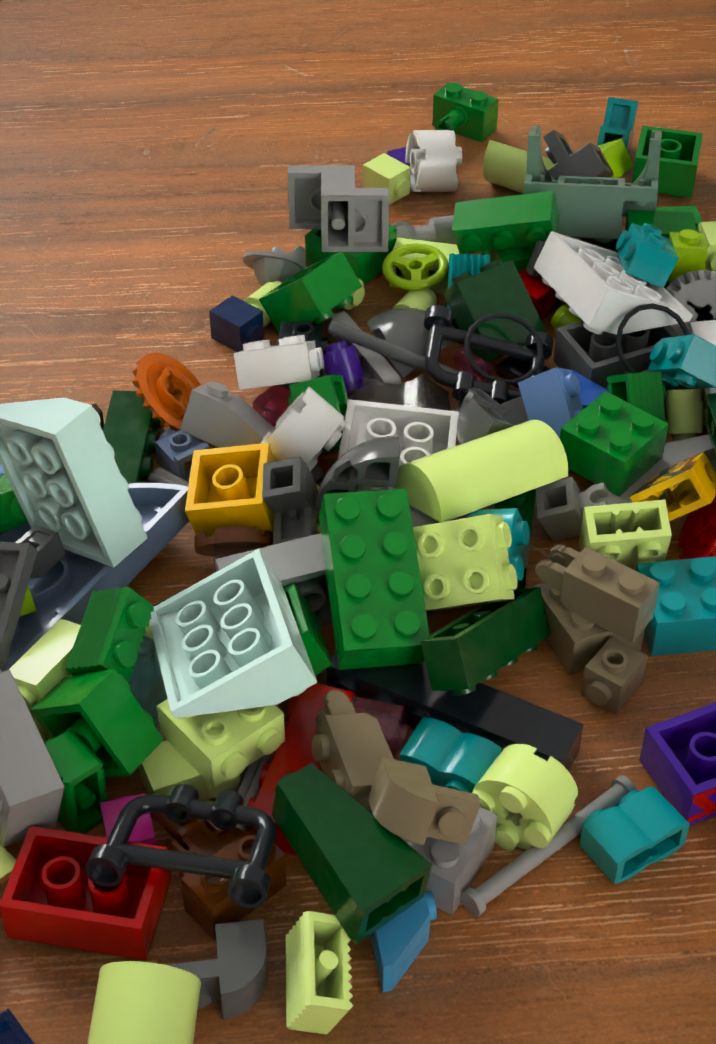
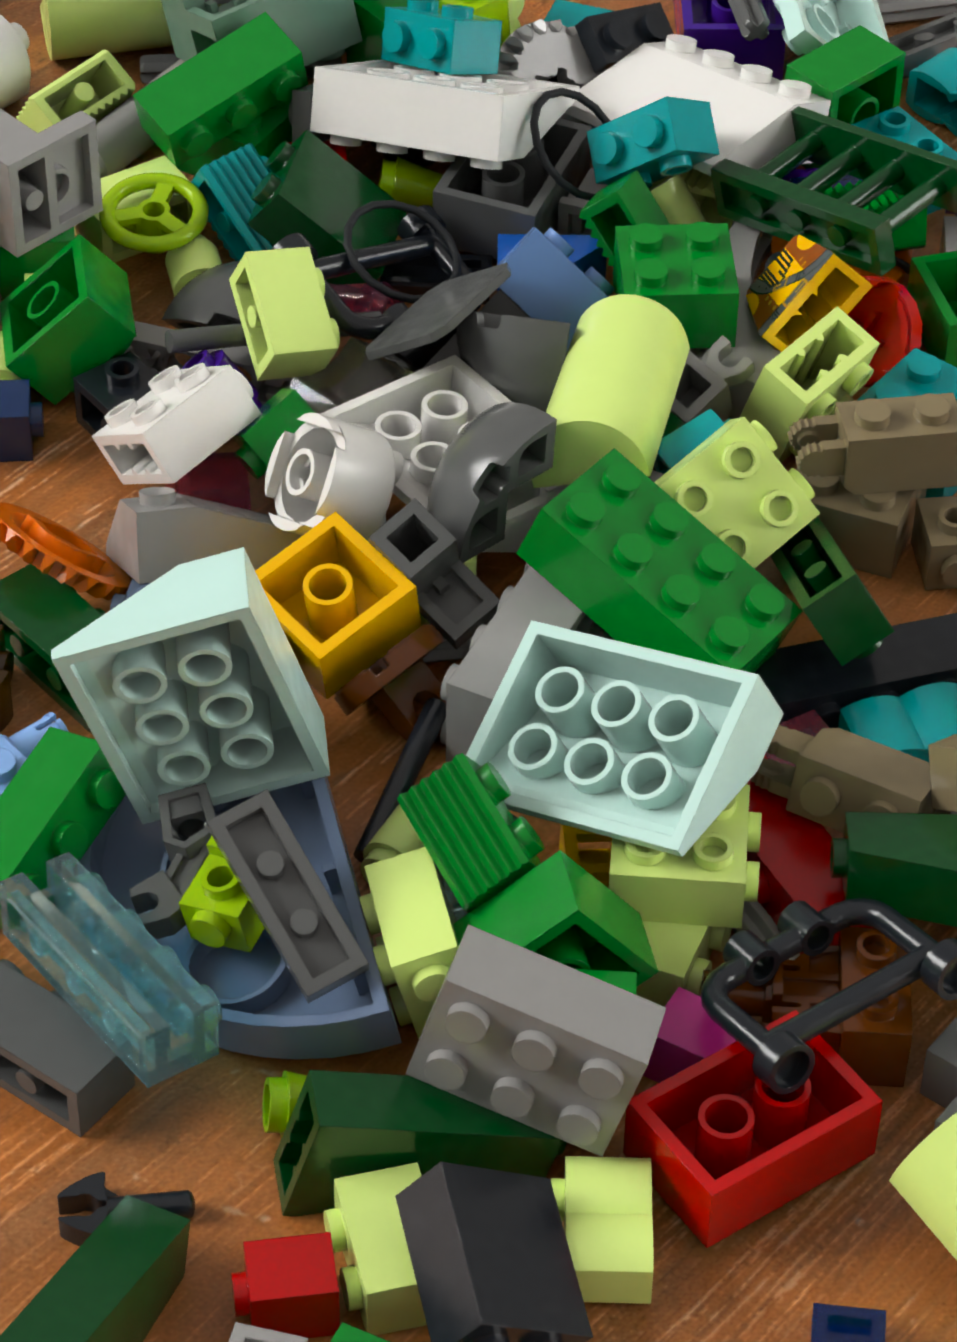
camera: 45 degrees left, 0 degrees up
none -> yellowish green brick [16,49,135,133]
none -> yellowish green brick [229,247,340,381]
none -> dark grey piece [365,262,511,361]

